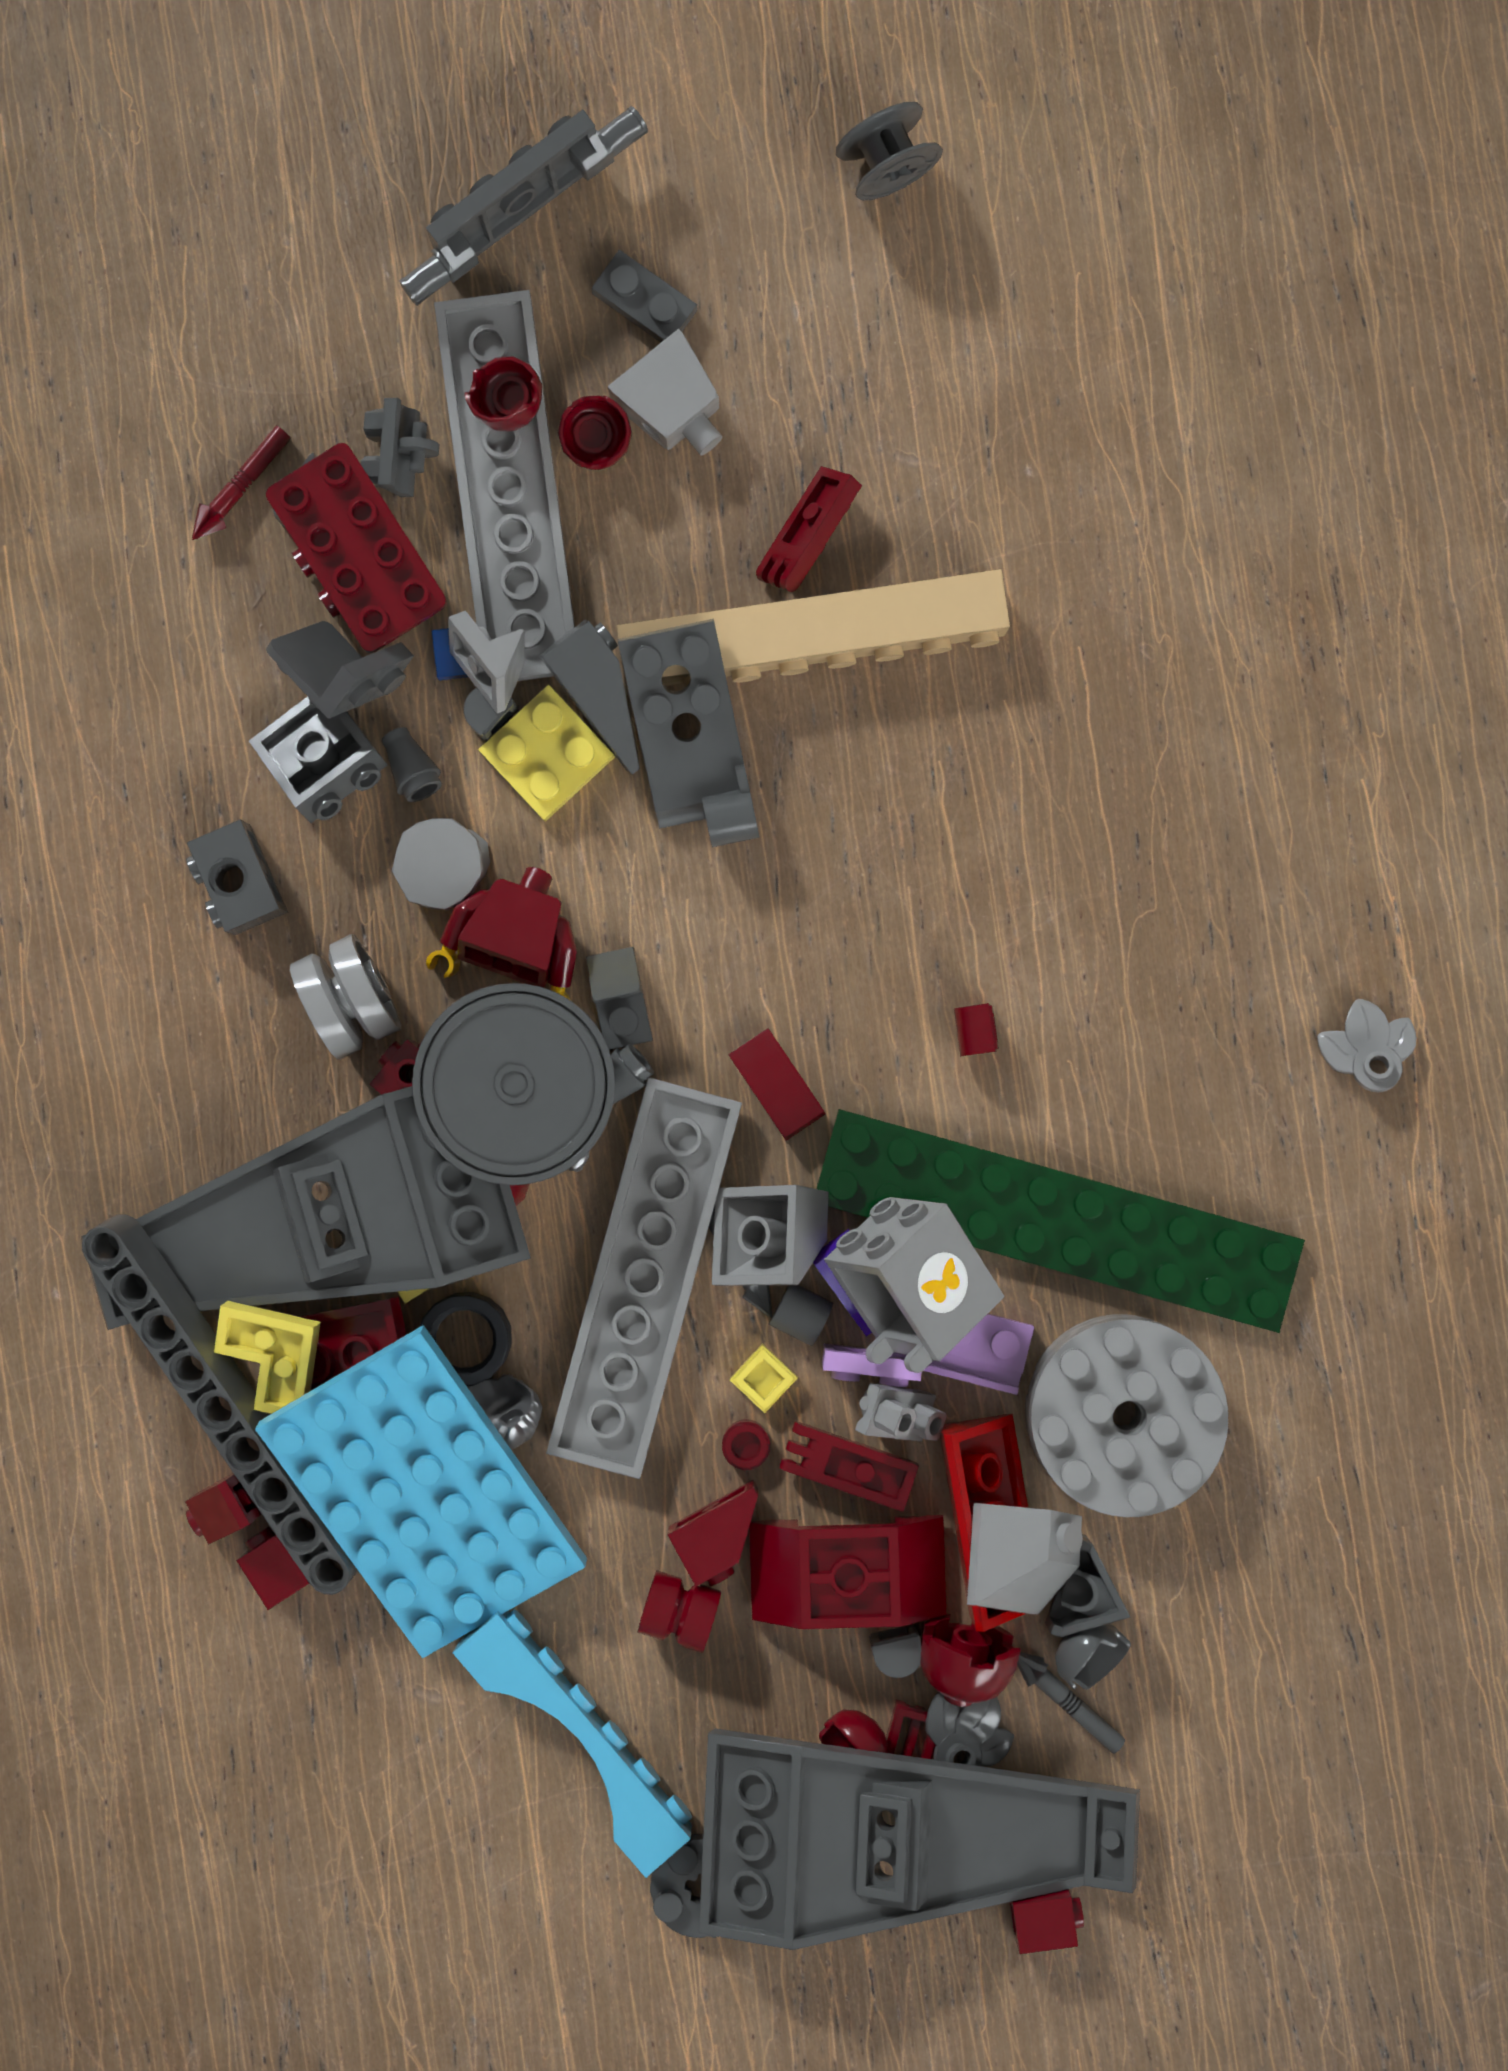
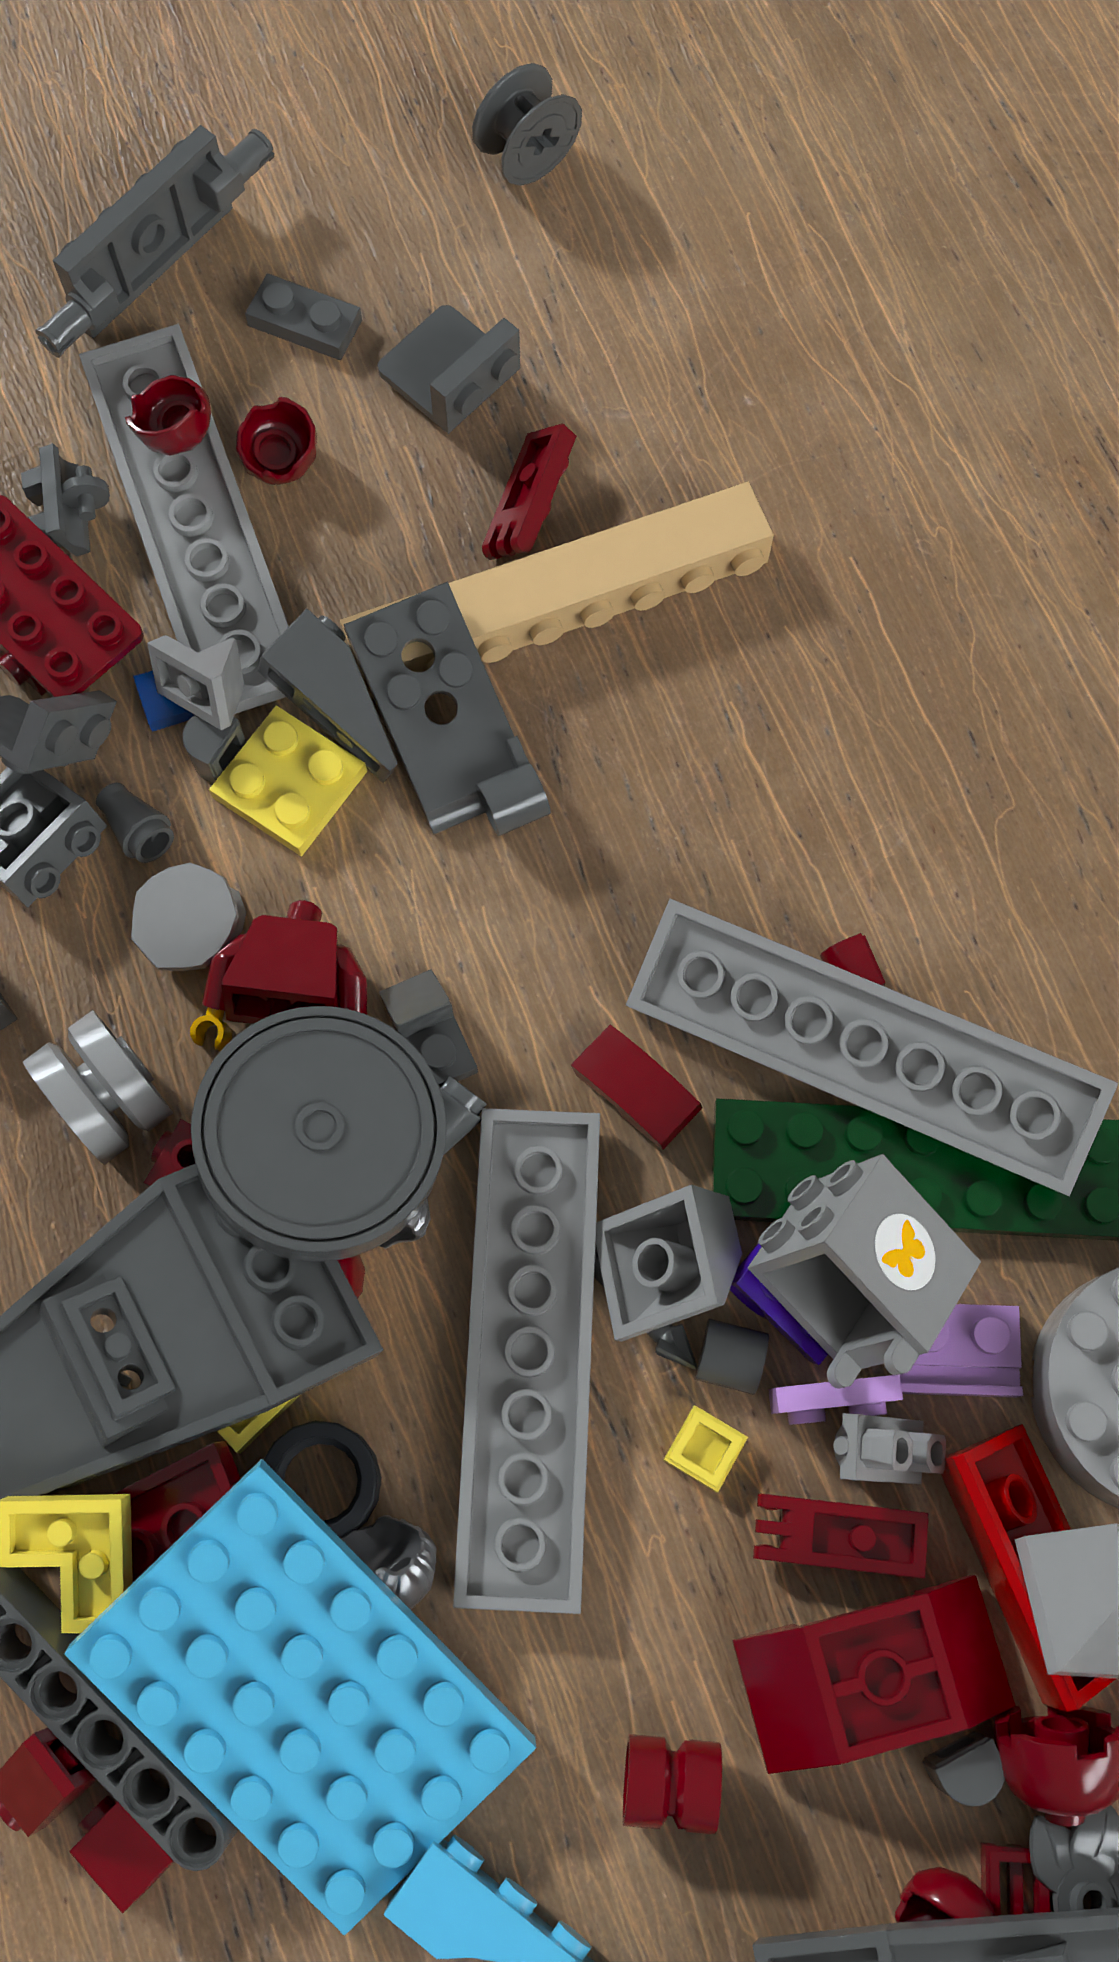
camera: 10 degrees left, 15 degrees down
light grey torso [608,328,723,456] -> none
dark red slope [667,1480,758,1587] -> none
dark red tile [722,1419,770,1470] -> none
none -> dark grey bracket [378,305,520,434]
none -> light grey plate [625,898,1119,1196]

